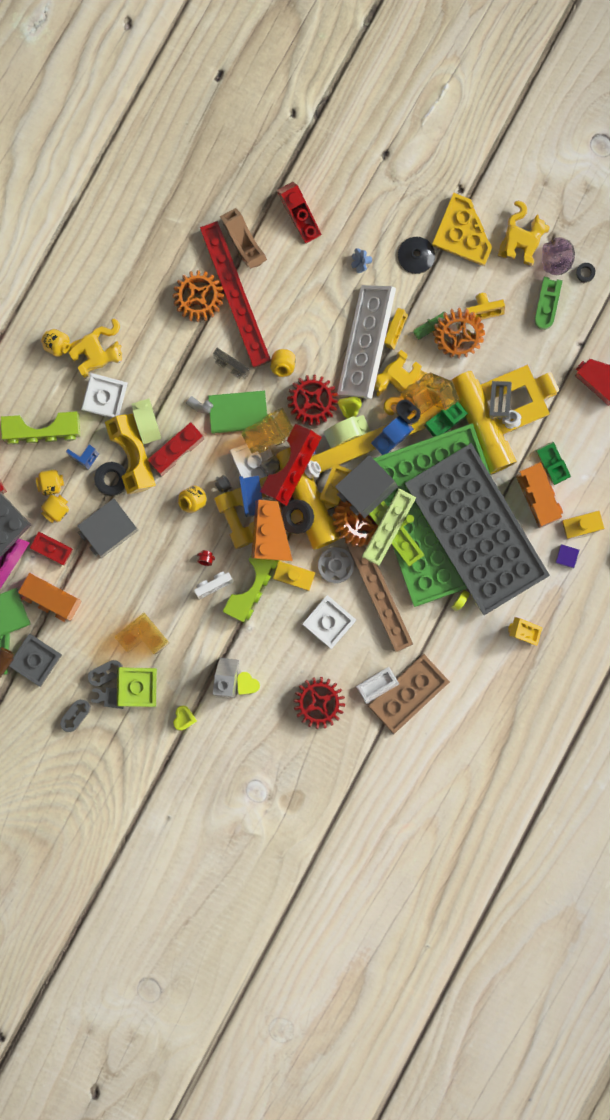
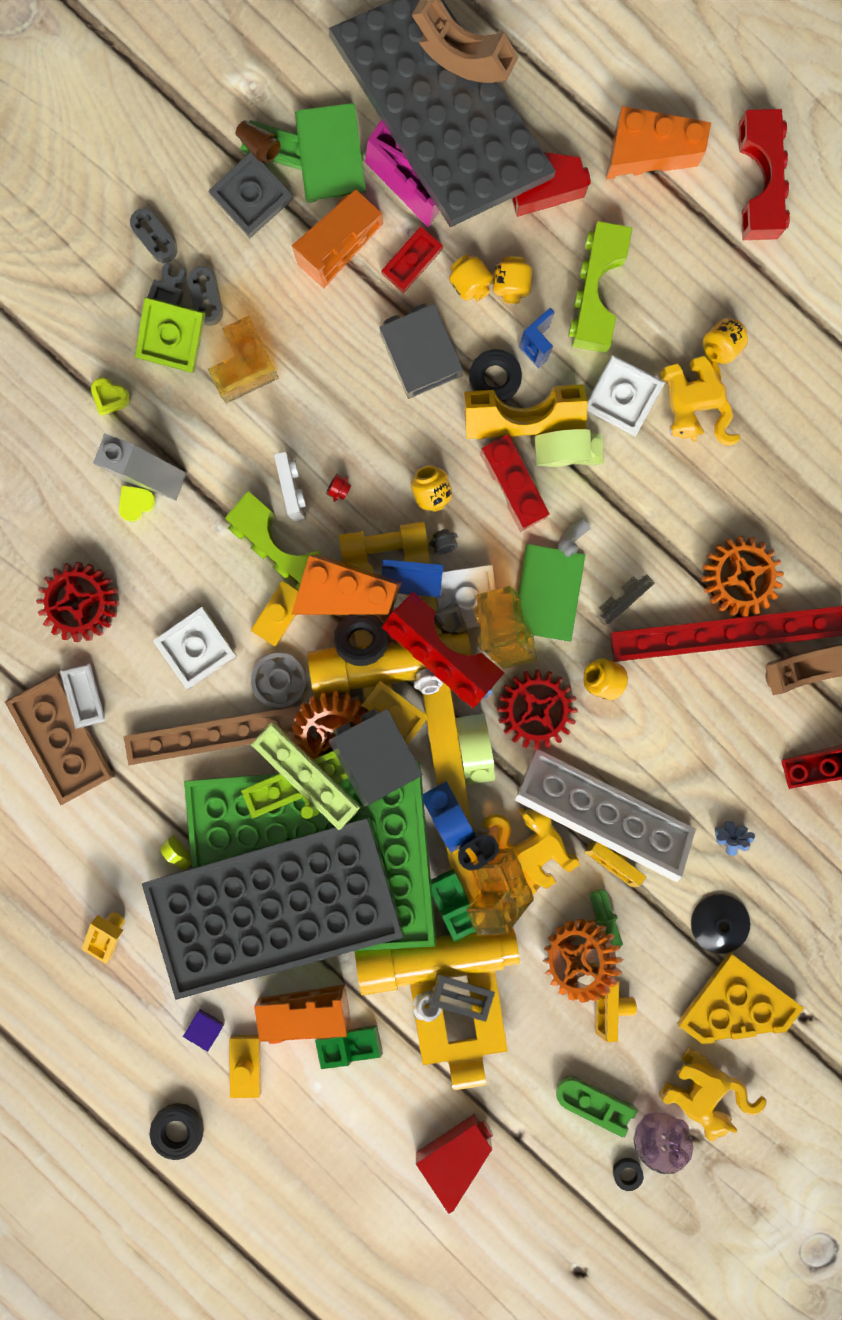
camera: 105 degrees right, 5 degrees up
neon yellow tile [338,396,362,419] -> none

